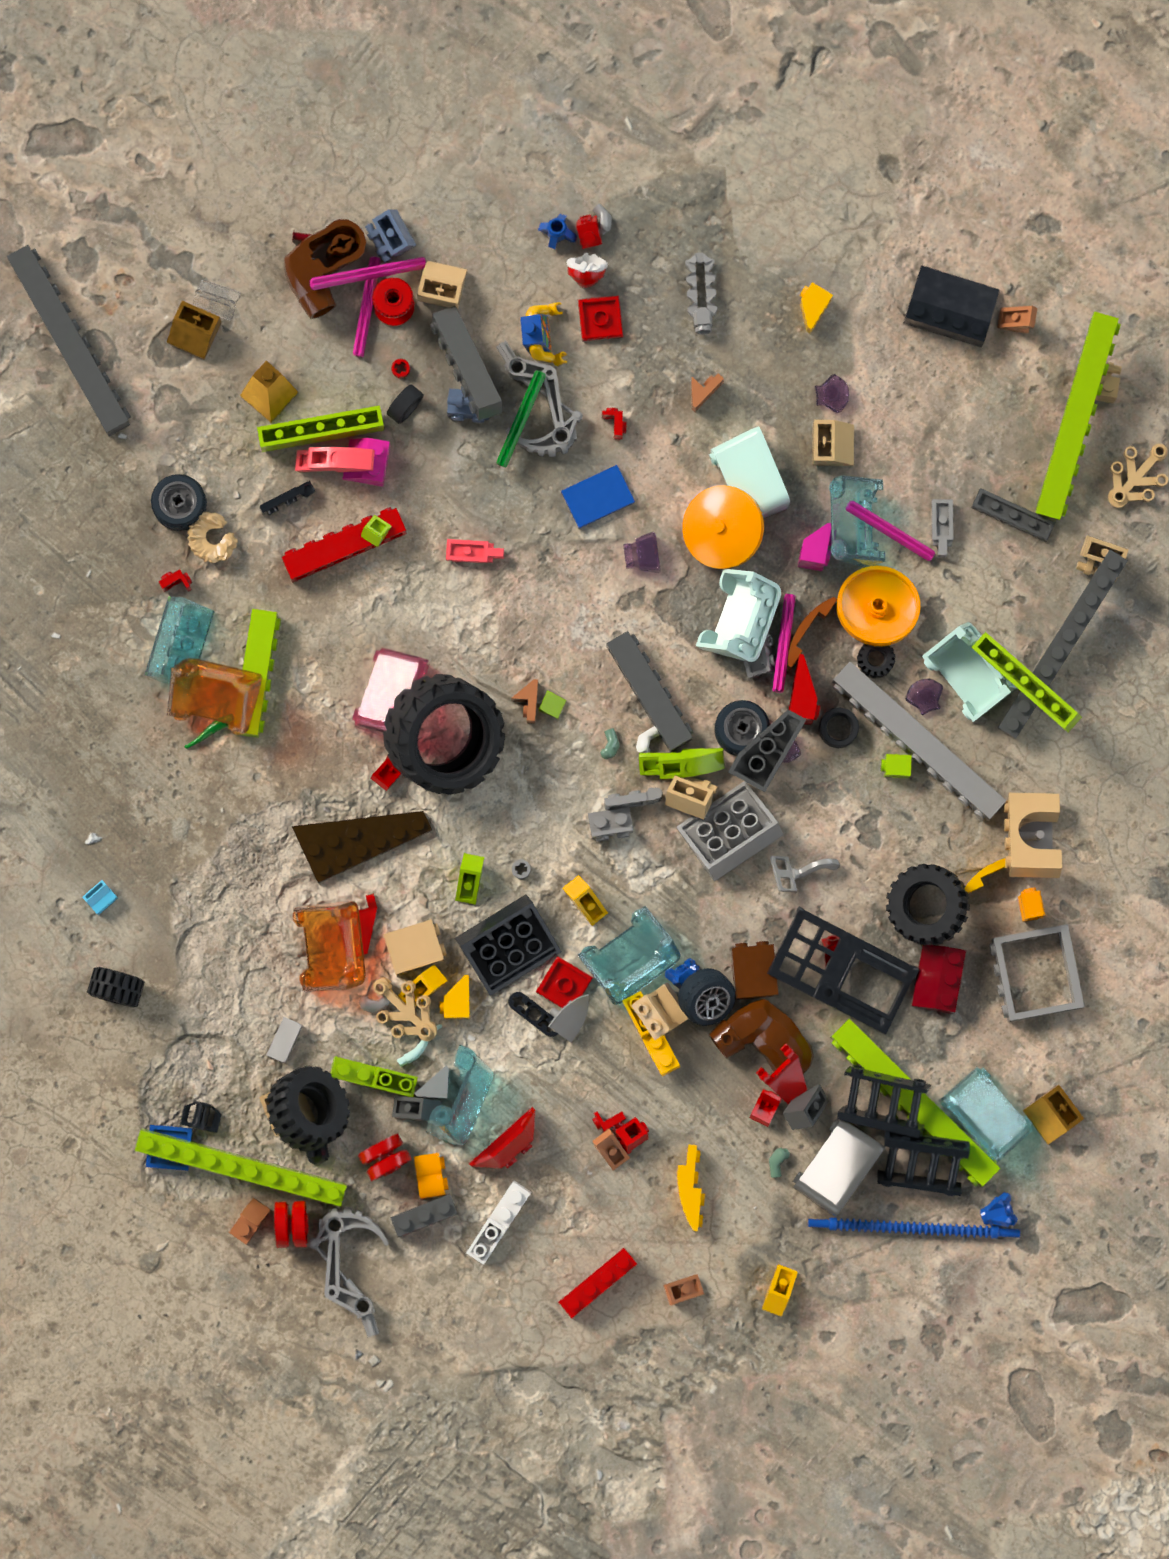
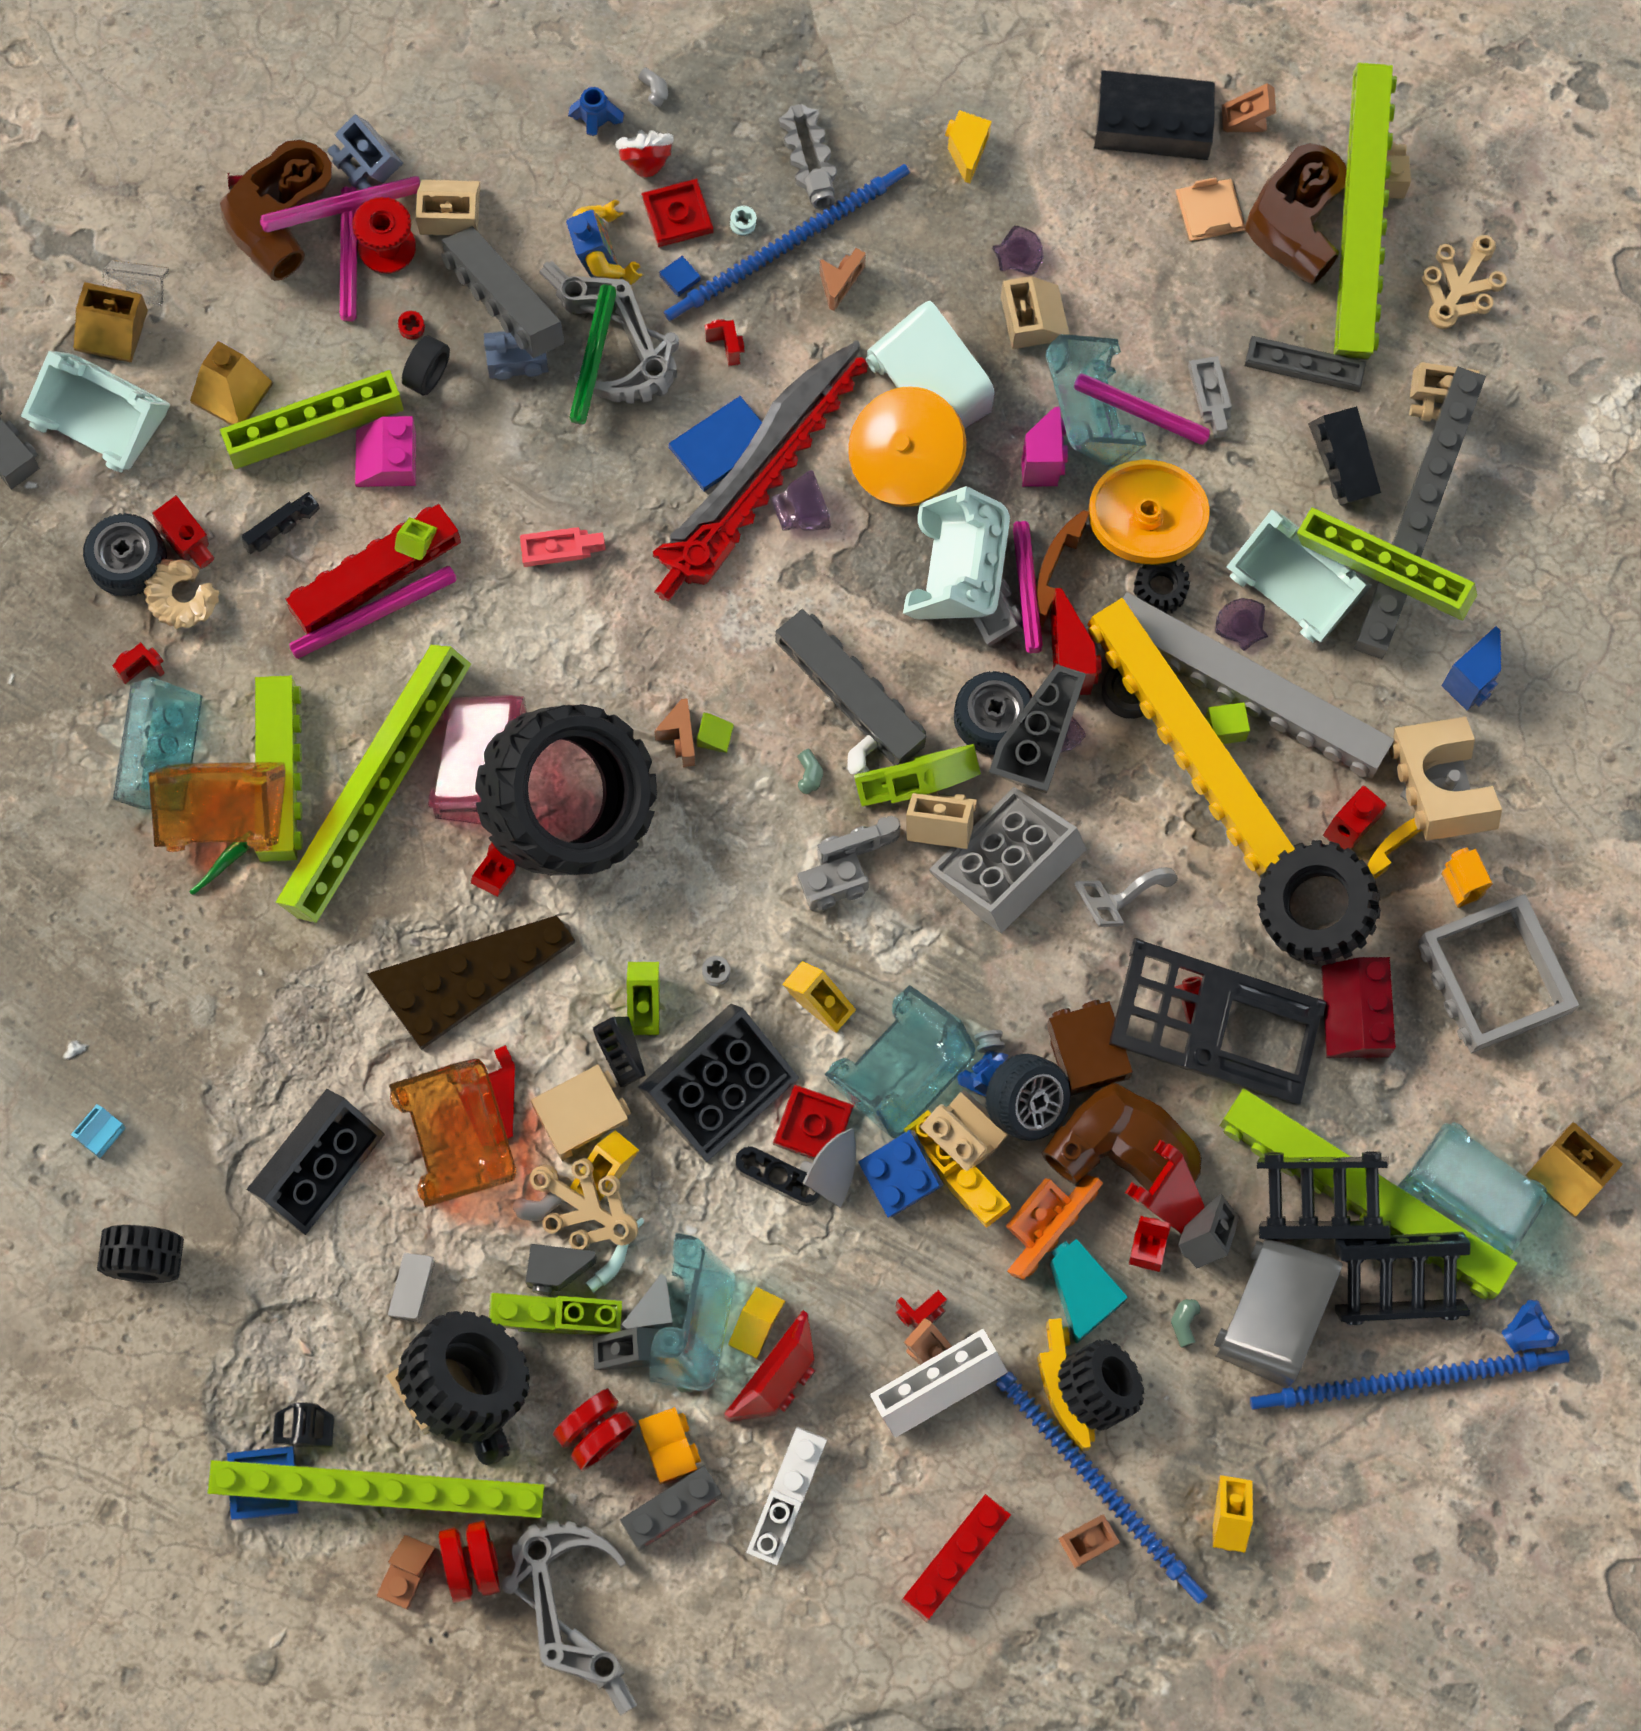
camera: 10 degrees left, 10 degrees down
coral slope [295,447,375,472] -> none
yellow slope [440,975,470,1019] -> none
red bracket [576,214,602,249] -> none
red brick [615,1117,649,1154] -> none
none -> light aqua windscreen [21,351,170,472]
none -> red torso [152,495,215,569]
none -> black slope [246,1089,385,1235]
none -> lime brick [275,644,471,923]
none -> dark pink axle [289,566,456,659]
none -> dark grey slope [525,1244,597,1295]
none -> black slope [593,1017,646,1087]
none -> piece [653,340,868,602]
none -> blue tile [659,256,701,297]
none -> blue hose [664,164,910,321]
none -> yellow slope [728,1287,785,1359]
none -> light aqua bush [730,206,757,236]
none -> blue plate [858,1130,944,1217]
none -> white brick [870,1329,1008,1438]
none -> light grey bush [975,1030,1005,1053]
none -> blue hose [996,1371,1208,1605]
none -> orange bracket [1005,1175,1103,1279]
none -> teal slope [1050,1239,1128,1344]
none -> black tyre [1058,1339,1145,1431]
none -> yellow brick [1087,598,1295,877]
none -> light nougat piece [1175,178,1245,241]
none -> reddish brown piece [1245,143,1346,286]
none -> black wedge [1308,406,1381,505]
none -> red torso [1323,785,1387,849]
none -> blue slope [1441,626,1501,711]

